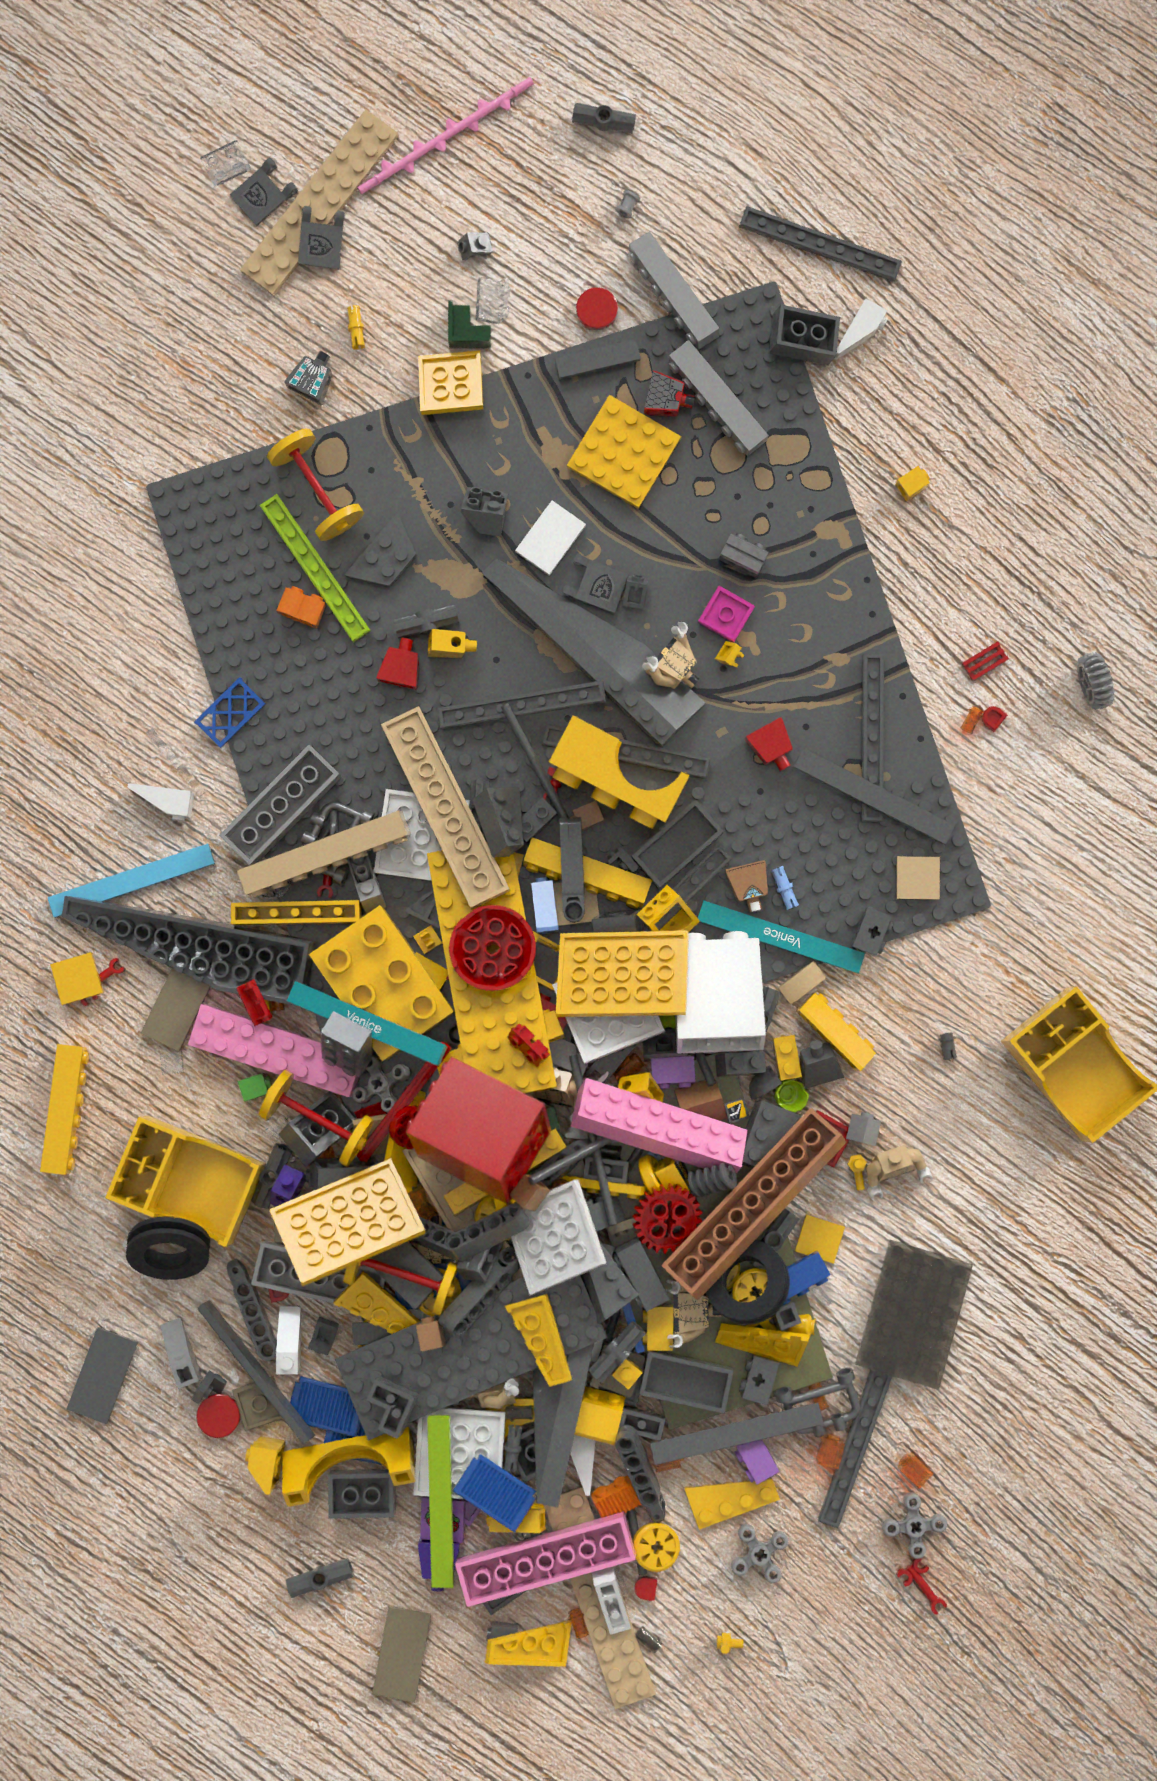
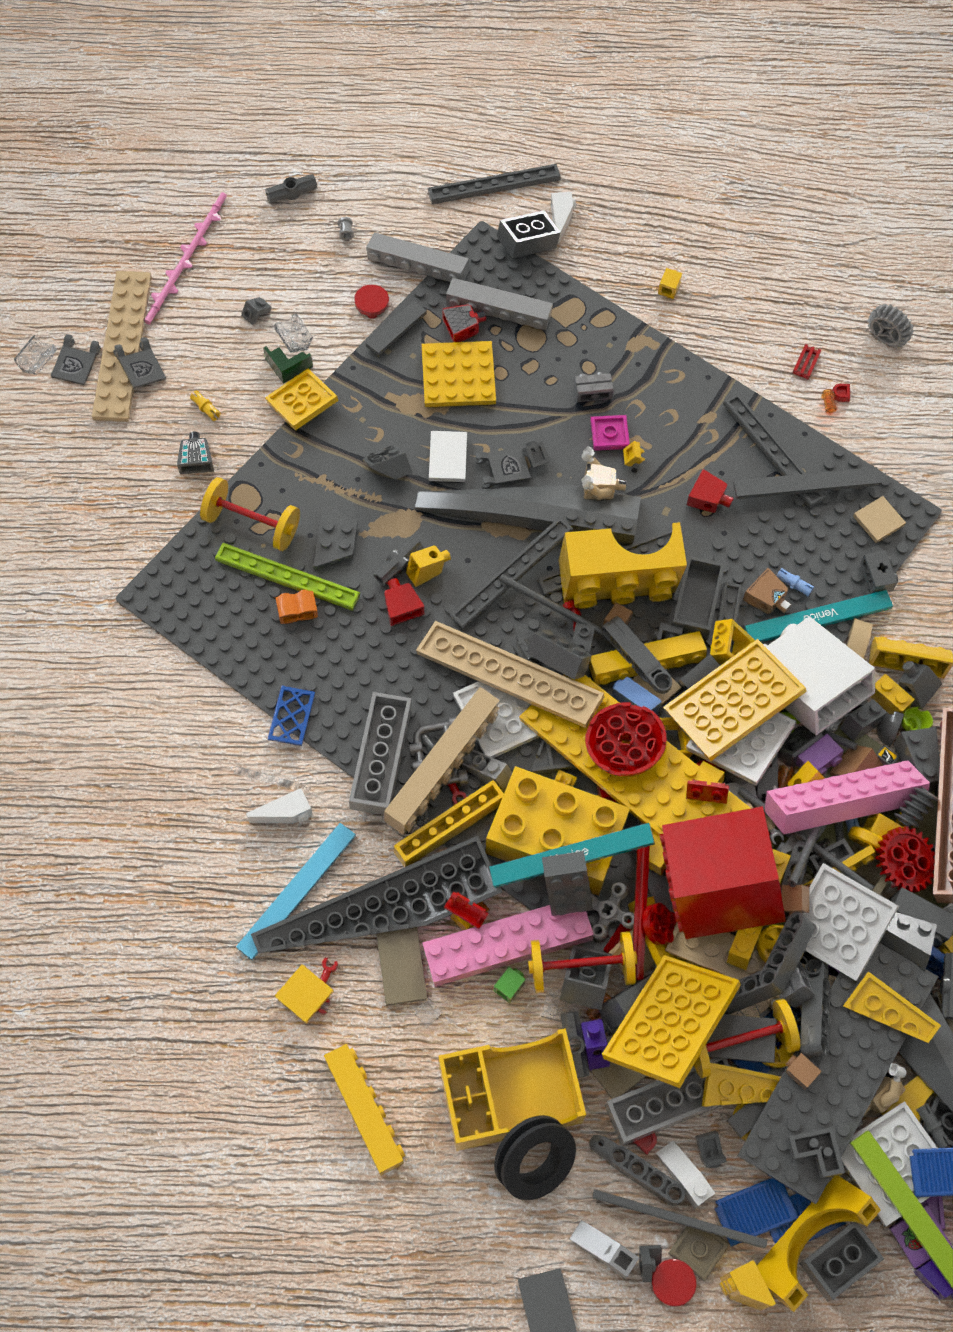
camera: 40 degrees left, 20 degrees down
clear smoke pin [506,1404,534,1422] -> none

